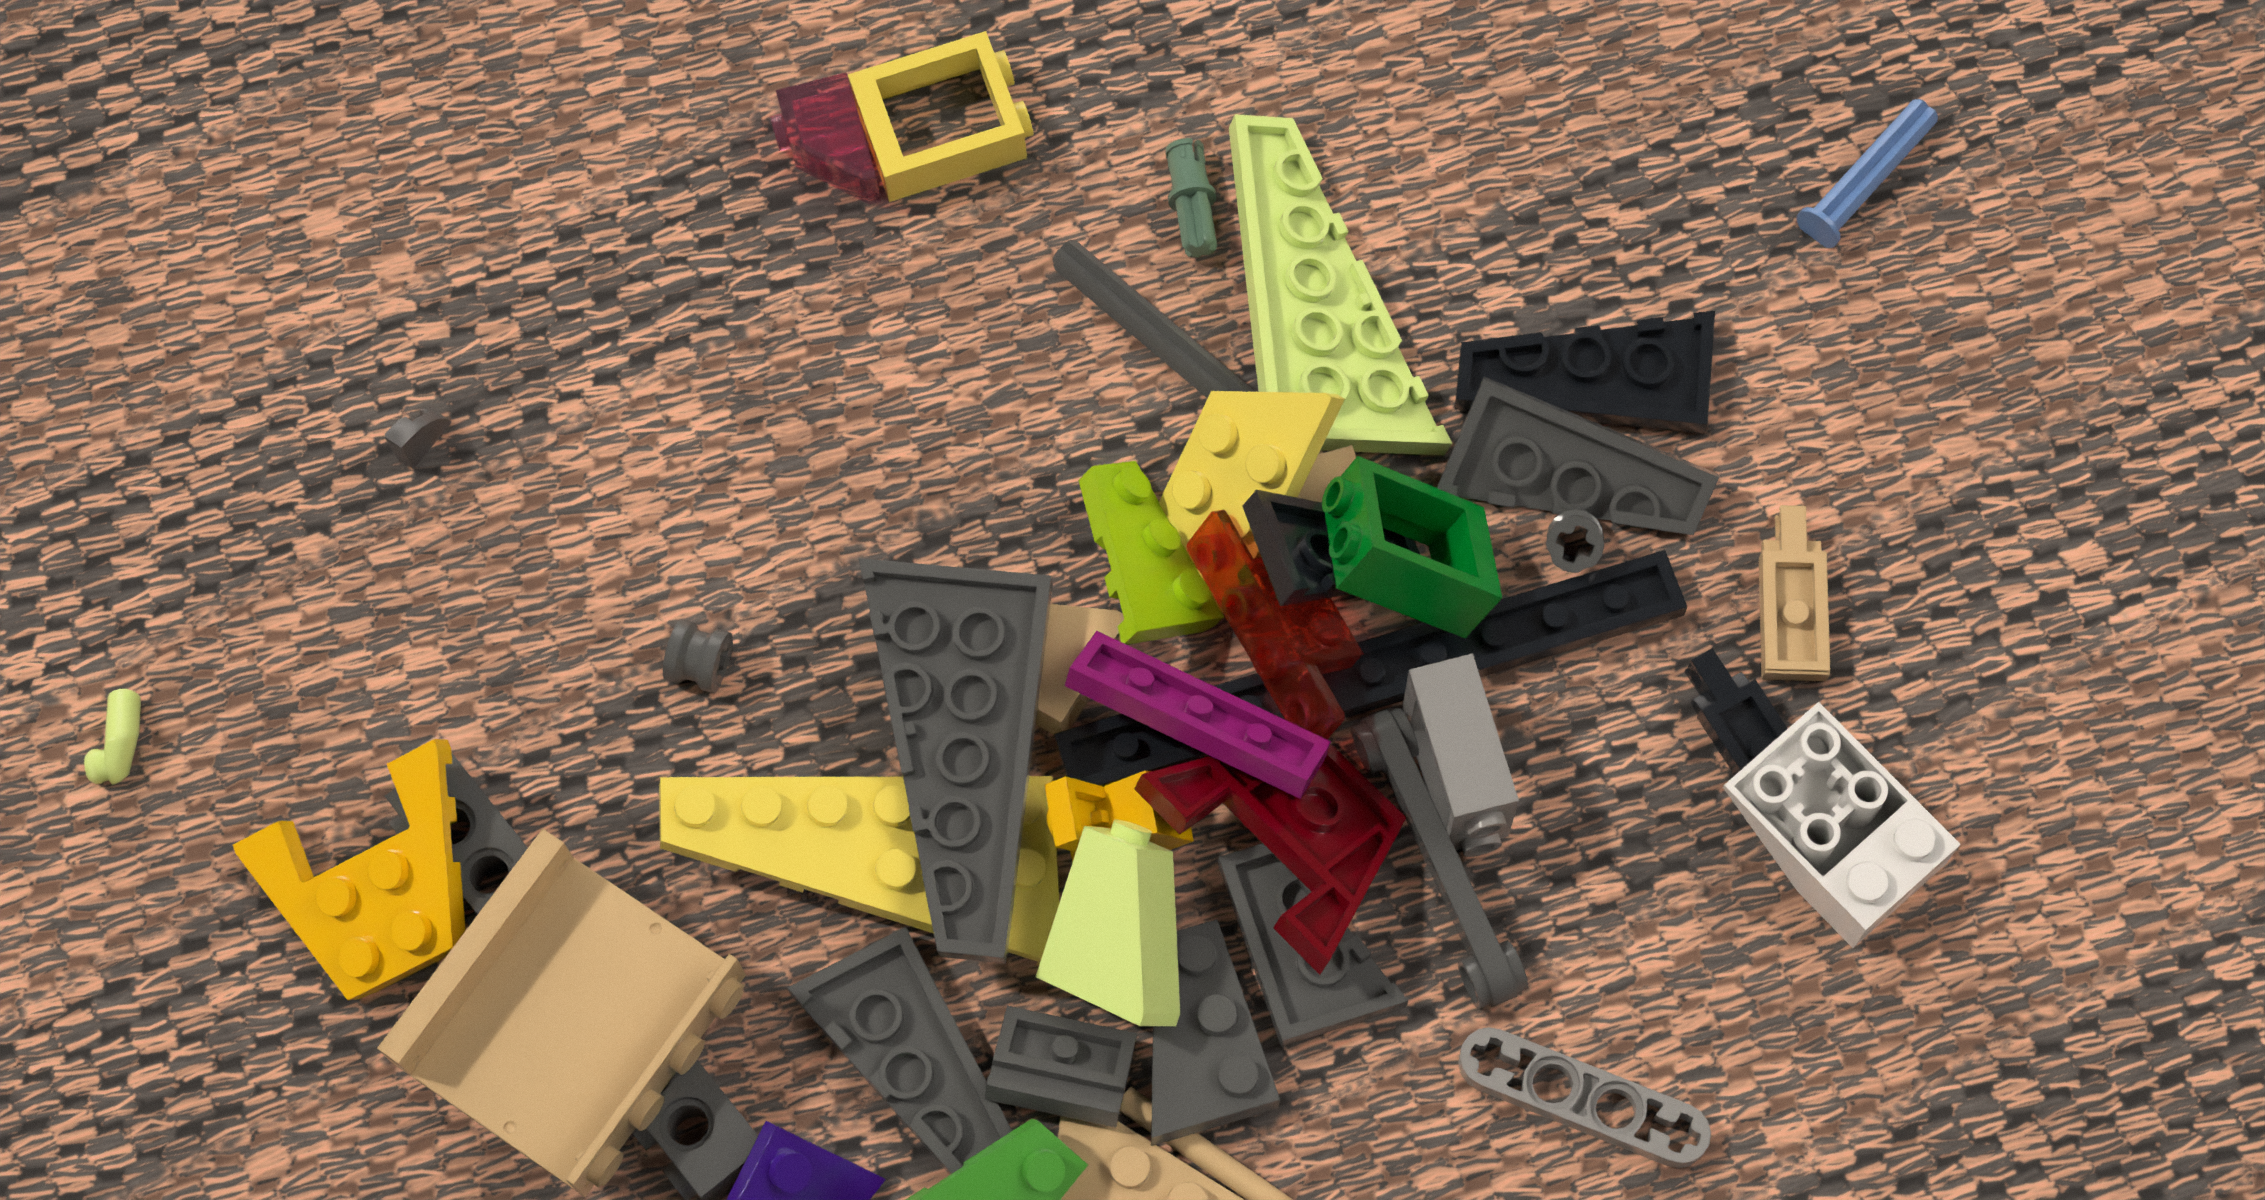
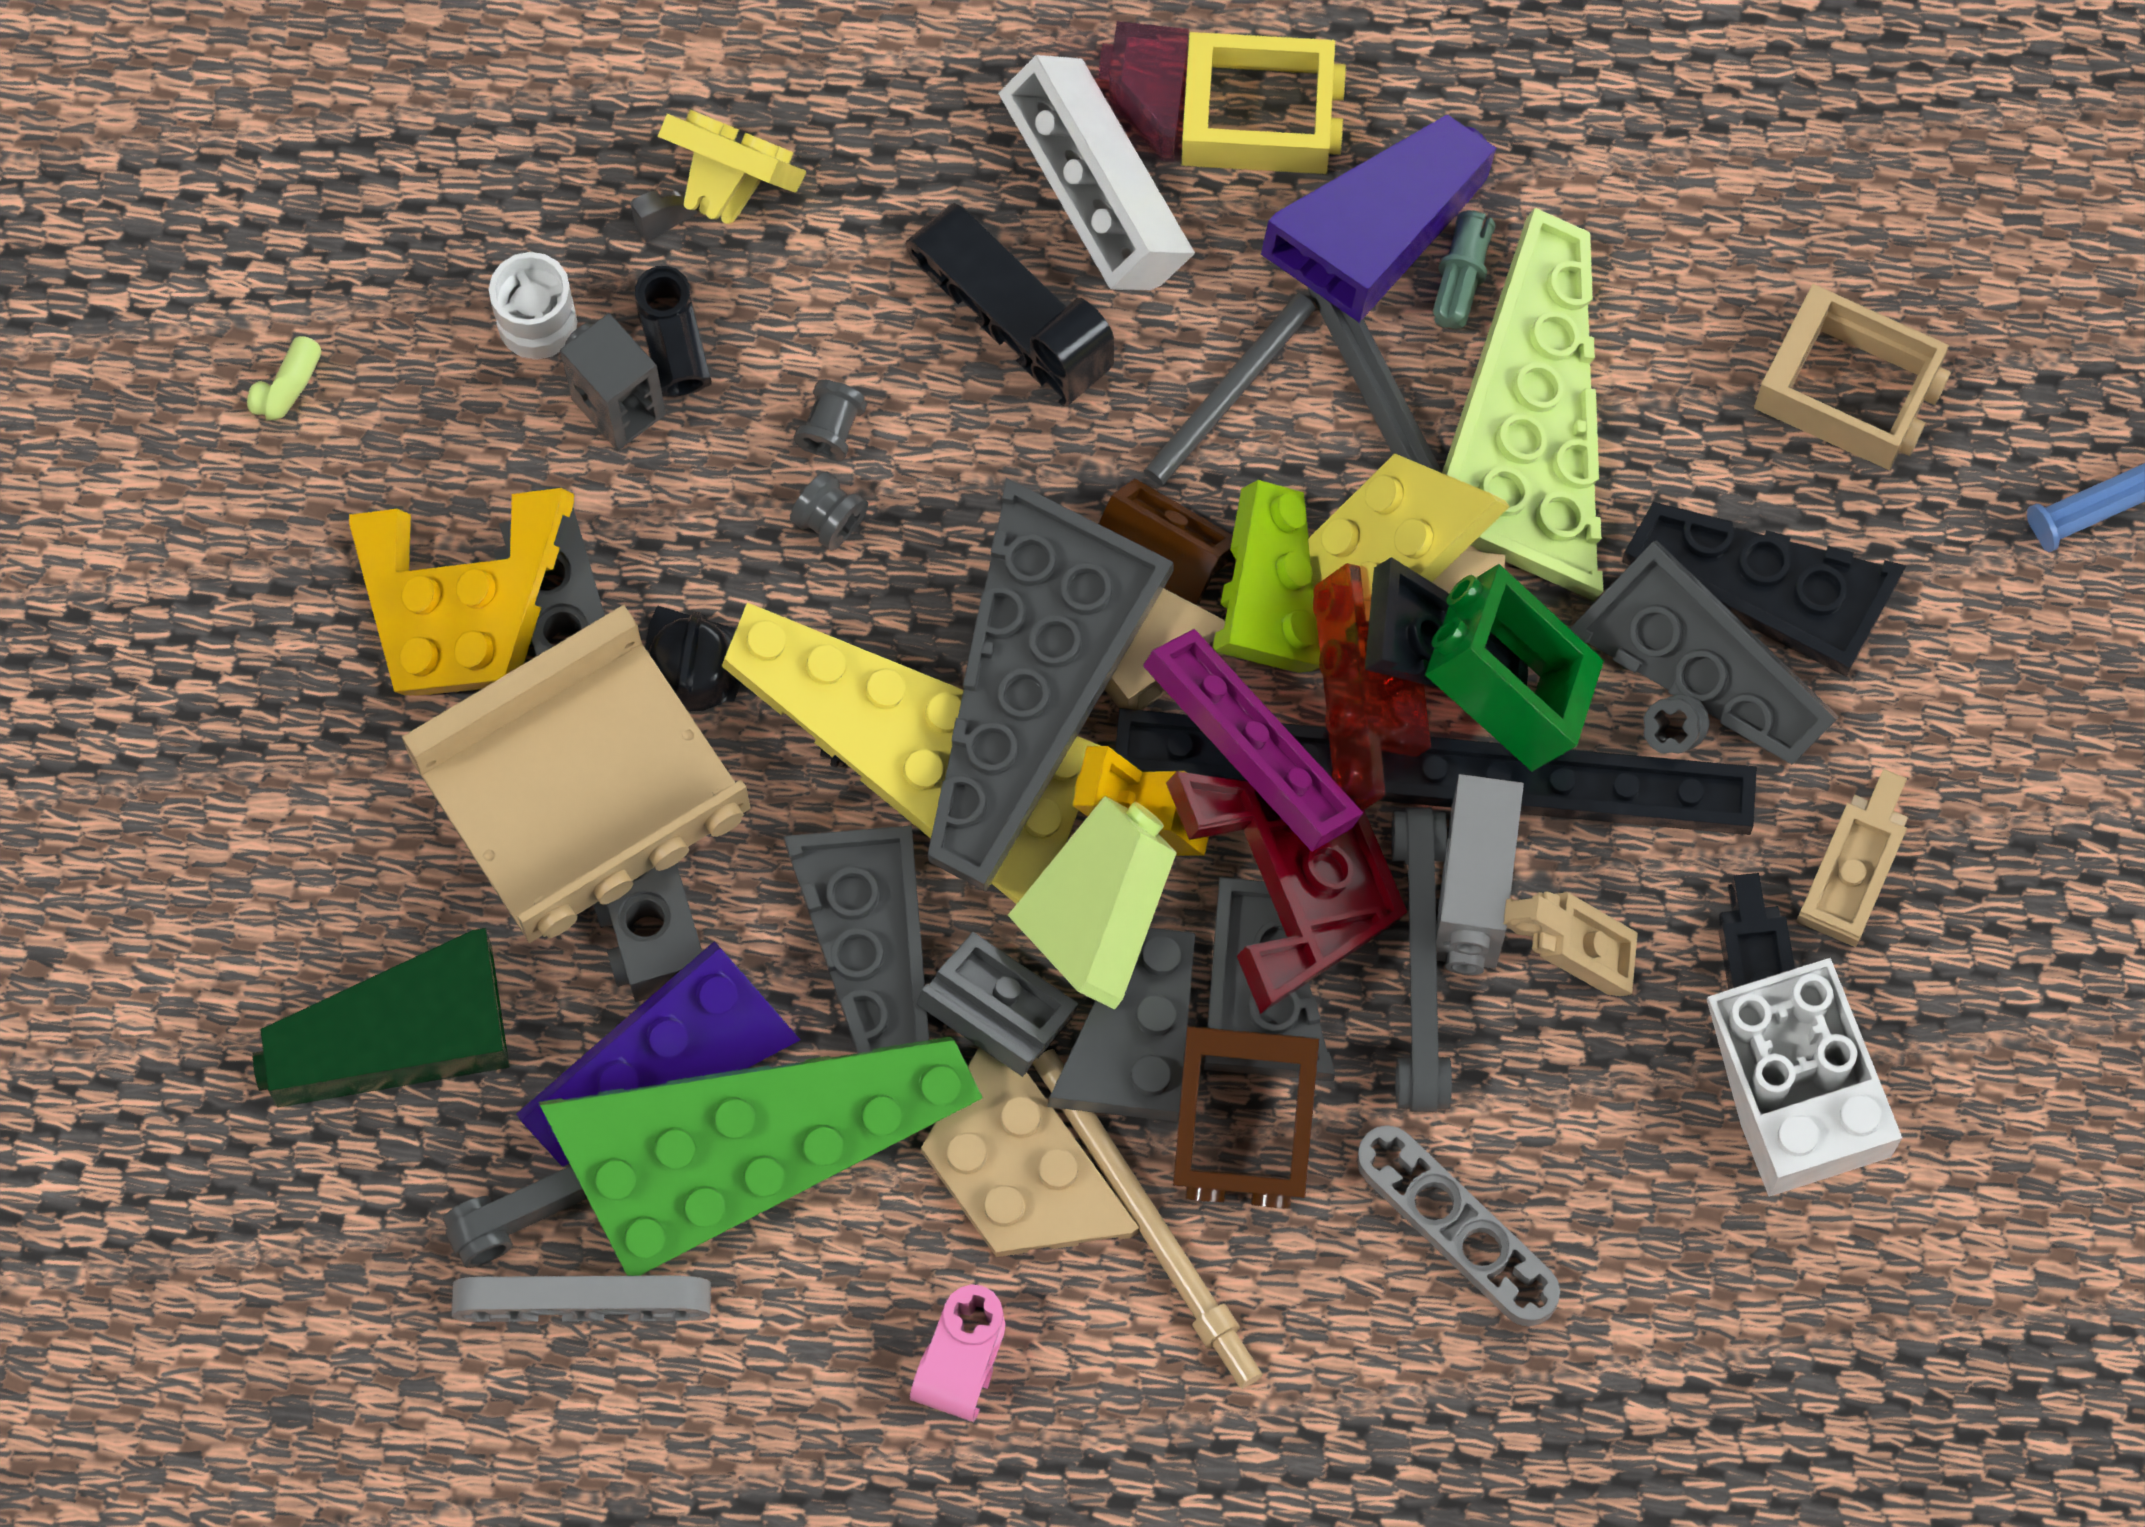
camera: 20 degrees right, 0 degrees up
none -> white wheel [489,252,578,360]
none -> dark grey brick [560,313,666,451]
none -> black piece [635,266,712,397]
none -> black piece [645,605,741,712]
none -> light yellow plate [658,110,806,224]
none -> dark grey bush [793,379,868,462]
none -> black beam [905,203,1114,406]
none -> white brick [998,55,1195,290]
none -> reddish brown panel [1098,478,1233,606]
none -> dark grey bar [1143,293,1315,487]
none -> reddish brown window [1173,1026,1319,1209]
none -> dark purple slope [1261,114,1496,323]
none -> tan hinge [1504,892,1638,996]
none -> tan window [1754,284,1951,471]

